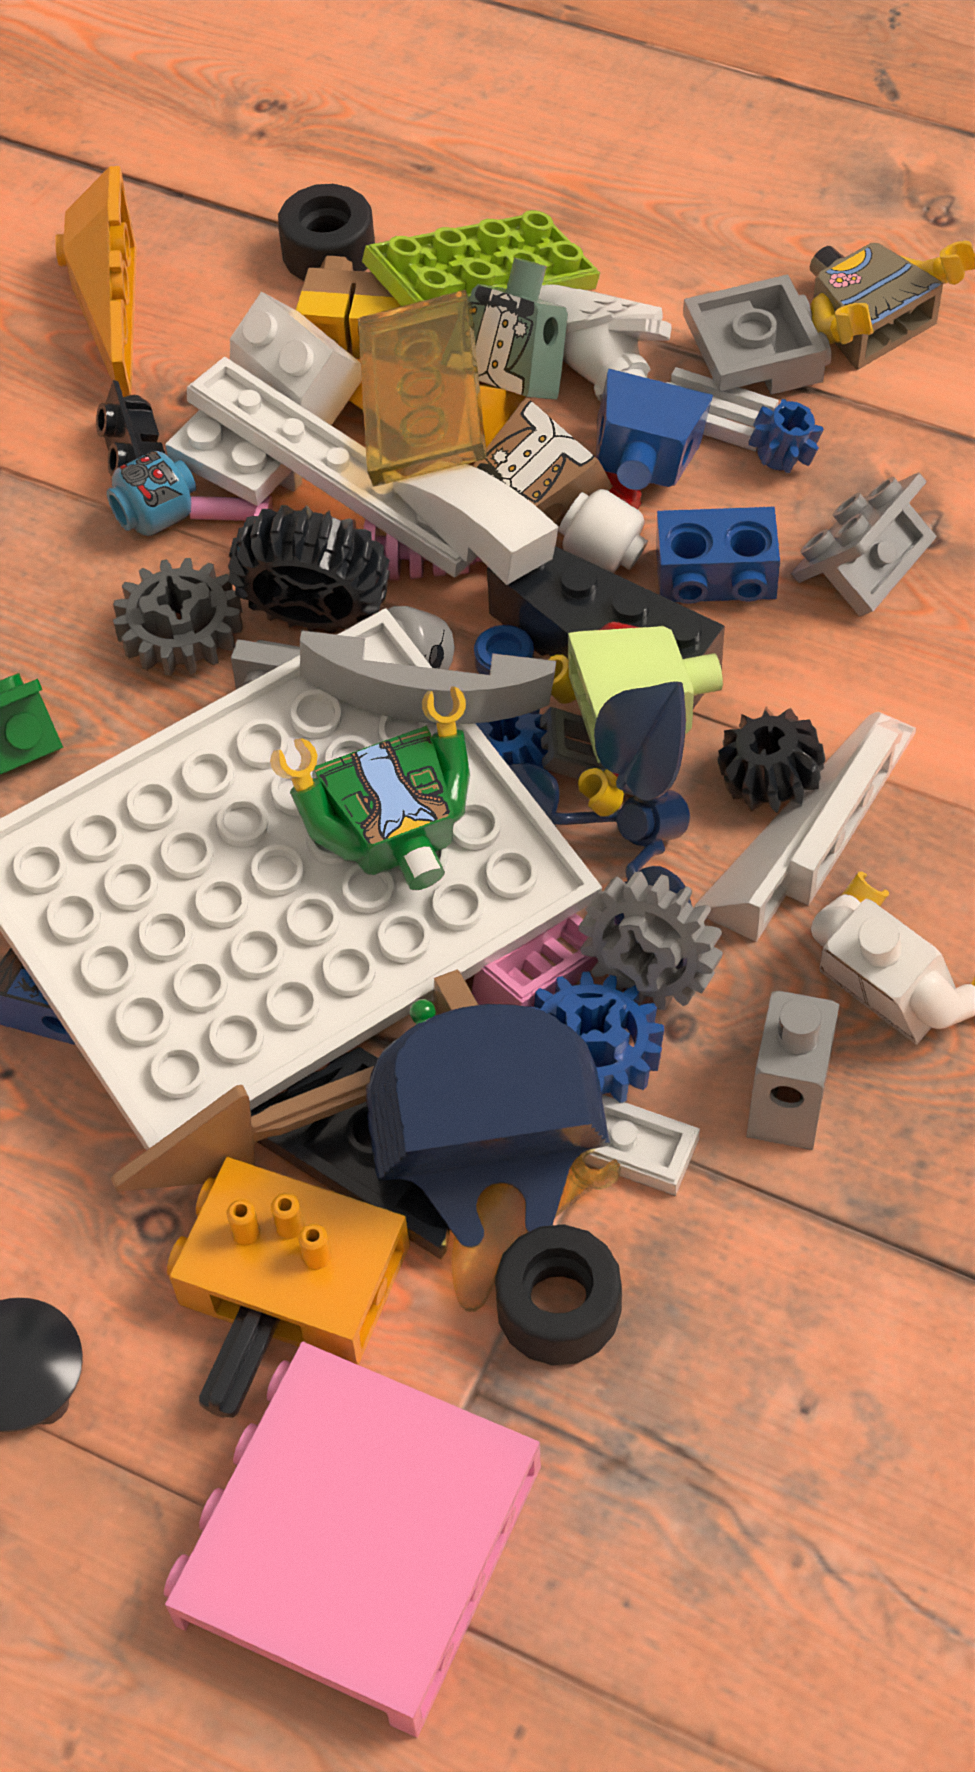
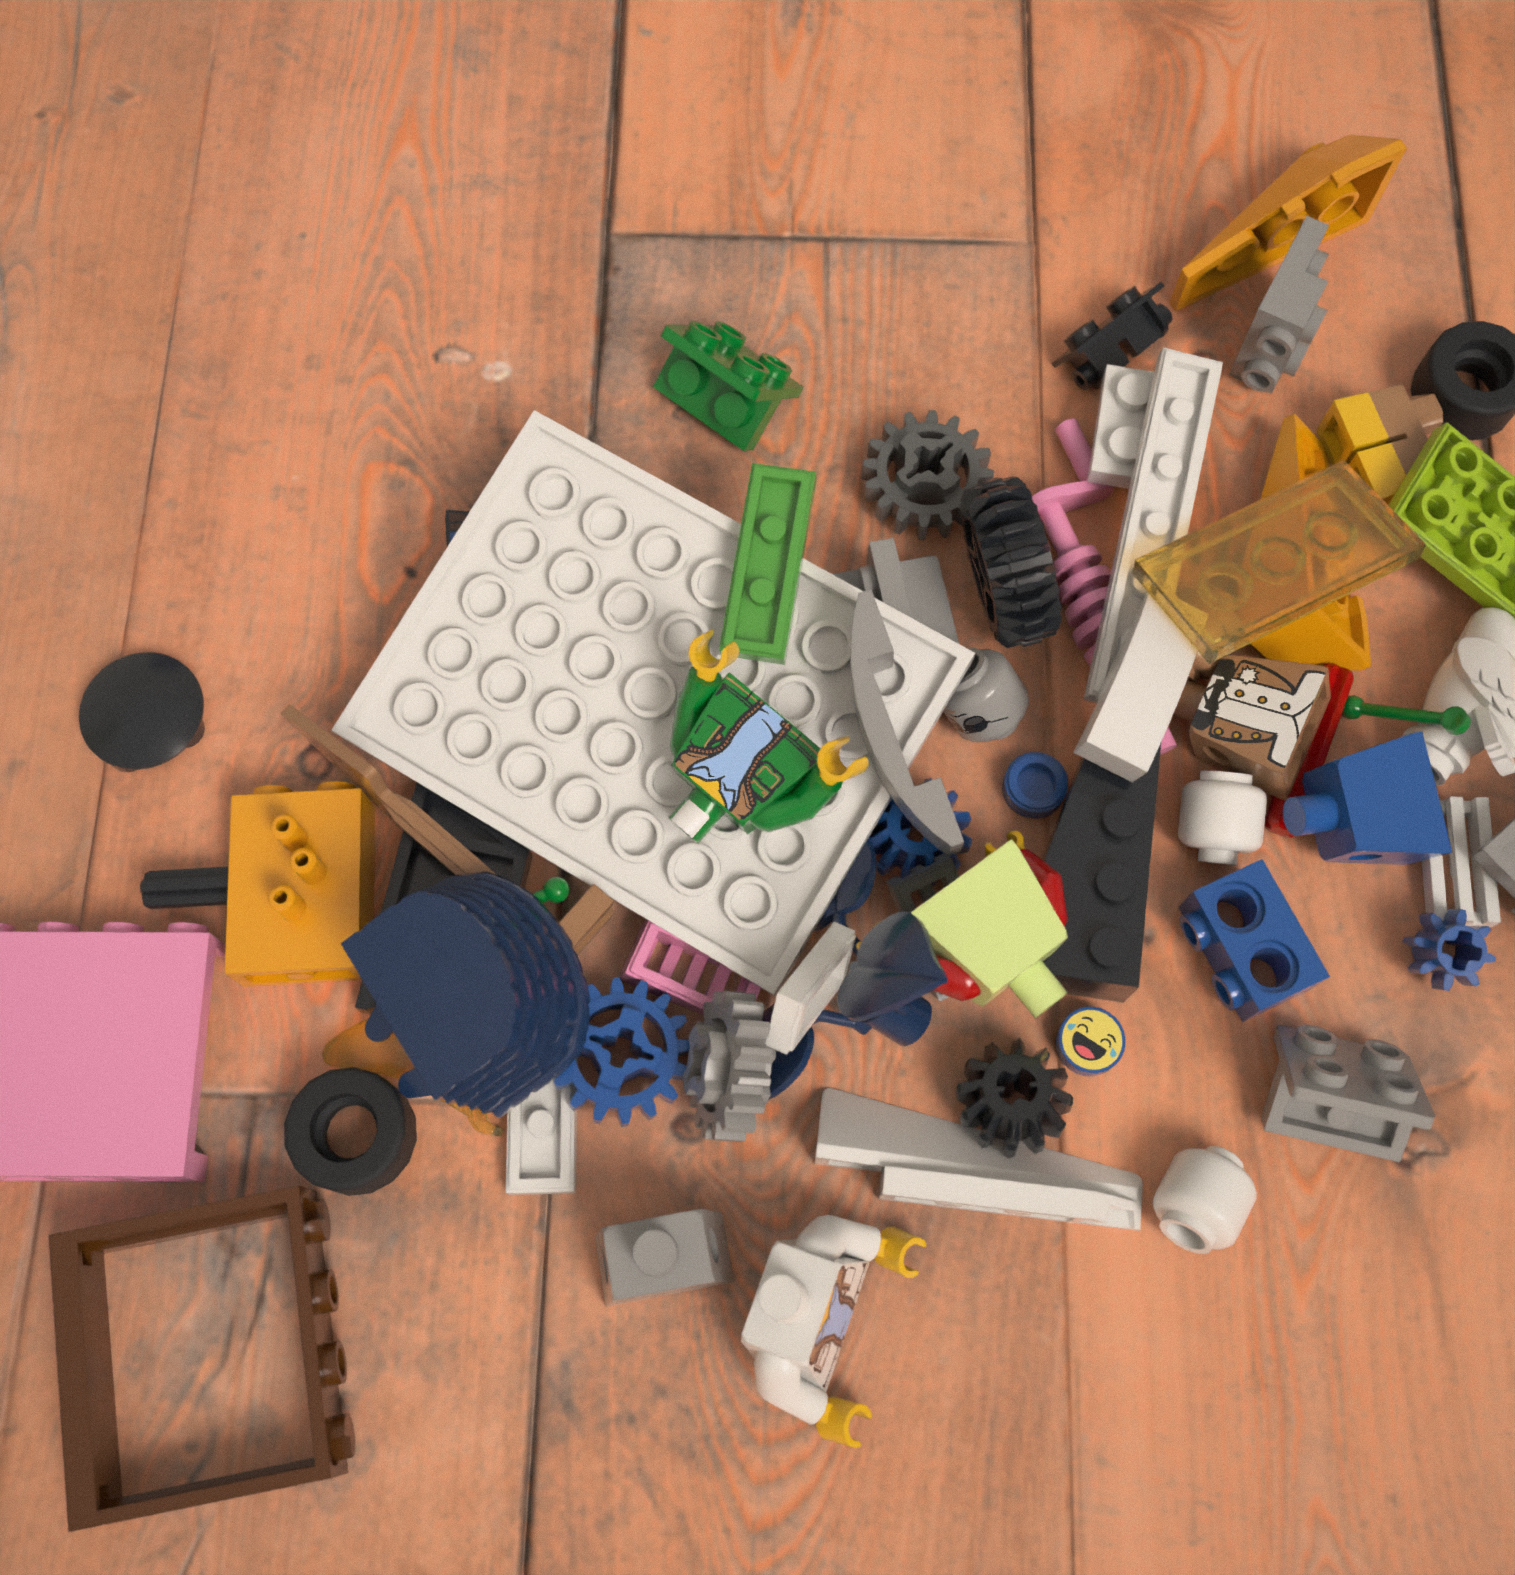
camera: 65 degrees right, 15 degrees up
dark azure head [106,451,196,536] -> none
white slope [230,292,369,425] -> none
torso [442,258,568,400] -> none
none -> reddish brown window [48,1185,355,1532]
none -> bright green tile [719,463,817,665]
none -> white tile [766,922,856,1055]
none -> tile [1055,1007,1126,1076]
none -> white head [1152,1146,1257,1254]
none -> light grey plate [1229,216,1329,394]
none -> green hinge [1342,695,1471,735]

